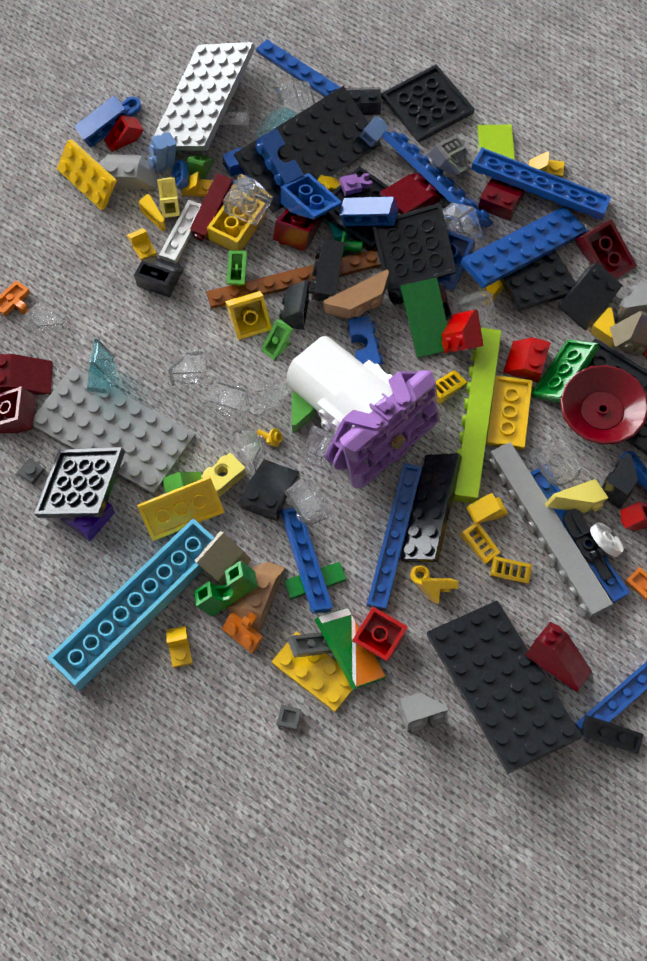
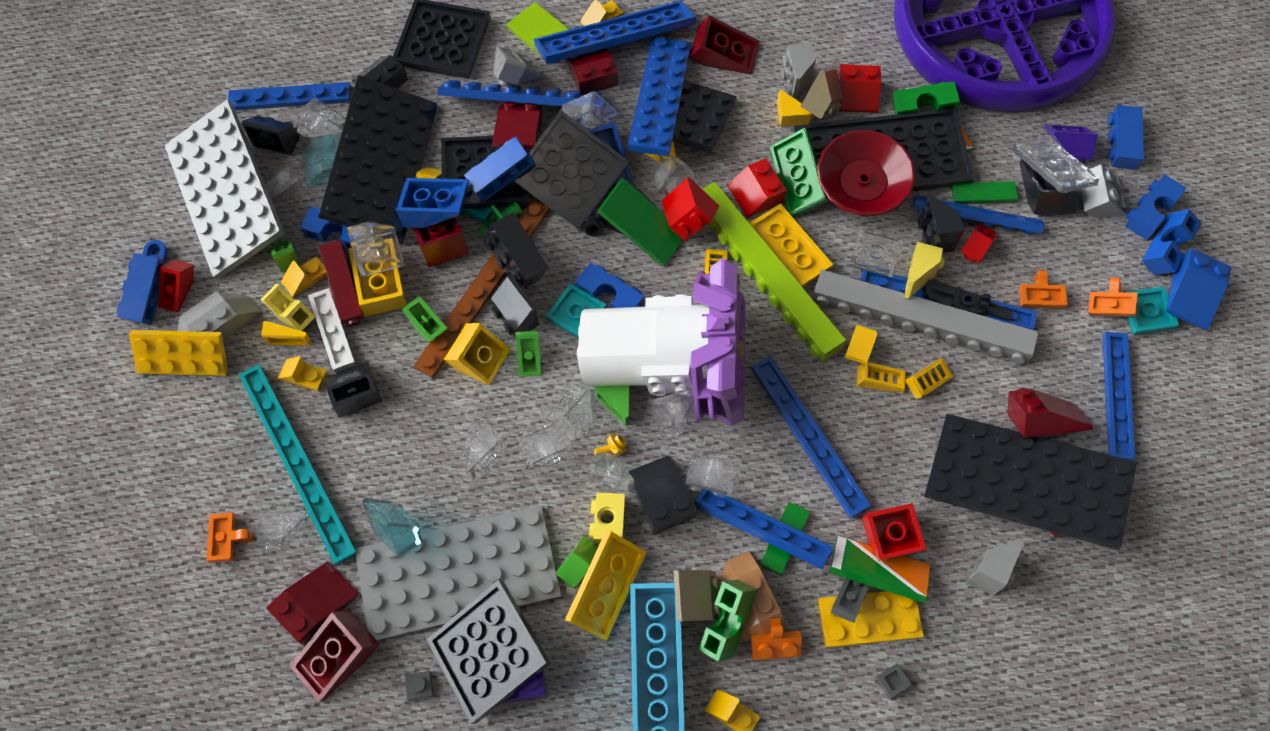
camera: 45 degrees left, 0 degrees up
medium blue brick [148,132,177,173] -> none
blue plate [171,159,189,190] -> none
blue arch [255,128,304,187] -> none
medium nougat wedge [323,270,389,320] -> none
medium lavender plate [339,173,372,195] -> none
medium blue brick [359,116,388,147] -> none
black plate [401,453,462,562] -> none
yellow plate [410,565,430,583] -> none
yellow slope [414,578,459,604] -> none
black slope [558,262,623,330] -> none
black plate [580,715,644,754] -> none
white tile [590,522,624,557] -> none
none -> teal plate [238,364,357,566]
none -> black slope [241,116,300,156]
none -> teal plate [546,283,607,339]

